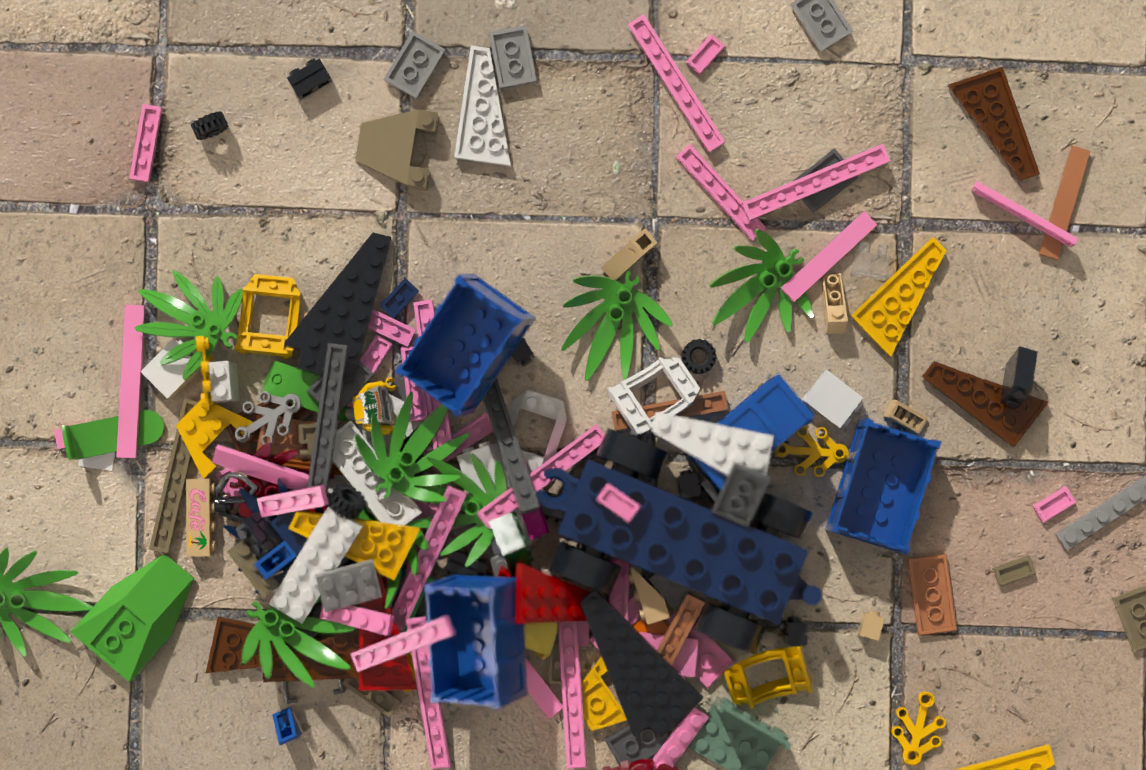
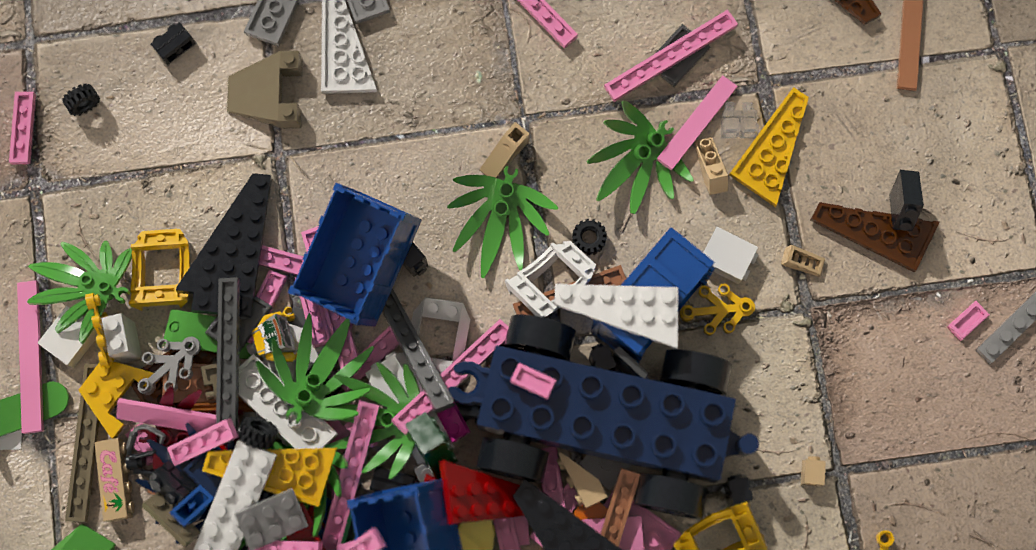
camera: 10 degrees left, 10 degrees down
dark blue plate [379,278,420,319] -> none
bright pink tile [676,144,767,242] -> none
dark grey tile [711,461,771,527] -> none
blue container [825,418,942,555] -> none
nougat tile [907,554,957,636] -> none
bright pink tile [972,181,1078,247] -> none
dark tan tile [992,555,1036,587] -> none

